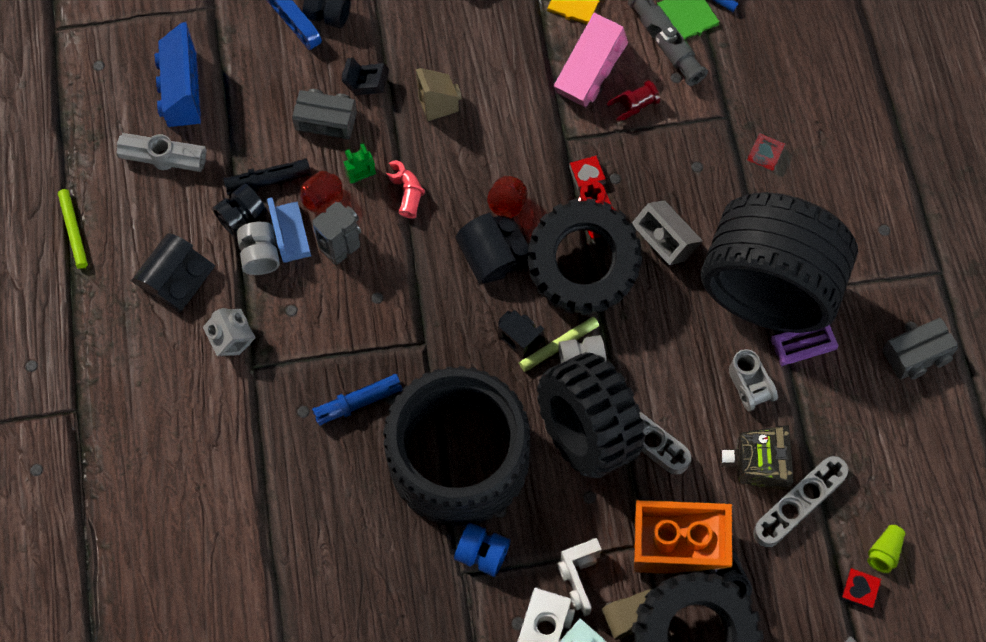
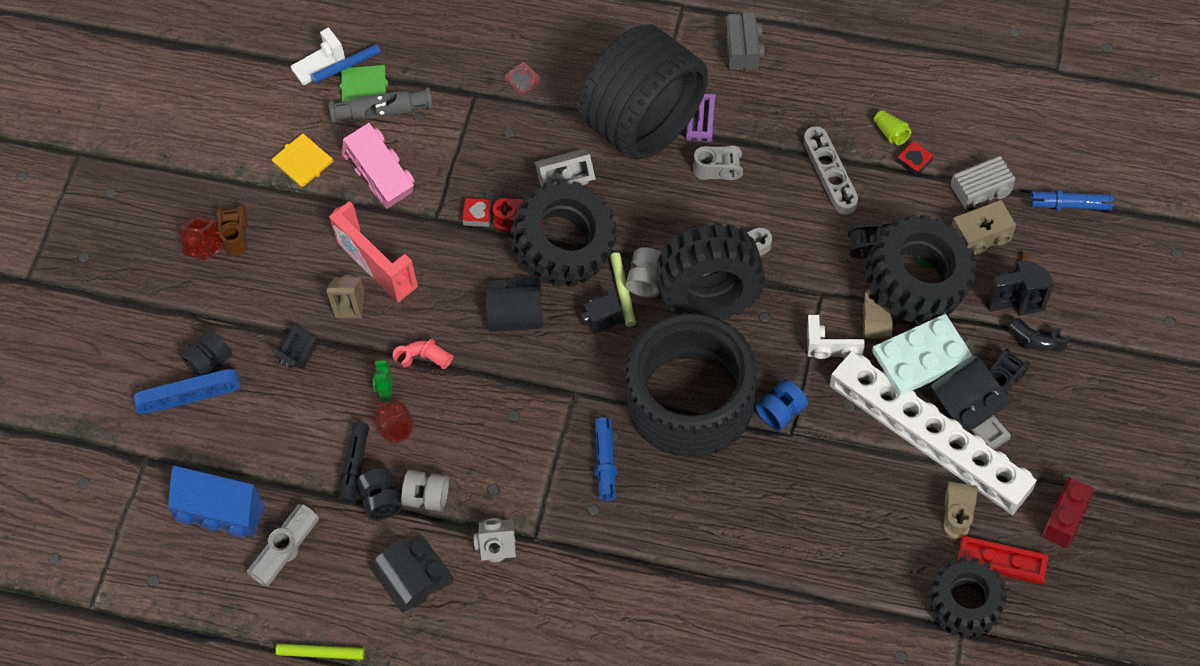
camera: 65 degrees left, 5 degrees down
medium blue panel [267,197,311,263] -> none
dark grey brick [292,89,357,139] -> none
dark grey brick [312,202,361,265] -> none
clear red head [487,176,528,218] -> none
dark red piece [607,80,660,122] -> none
orange slope [634,500,732,574] -> none
clear smoke torso [720,425,793,491] -> none
none -> coral panel [329,201,418,303]

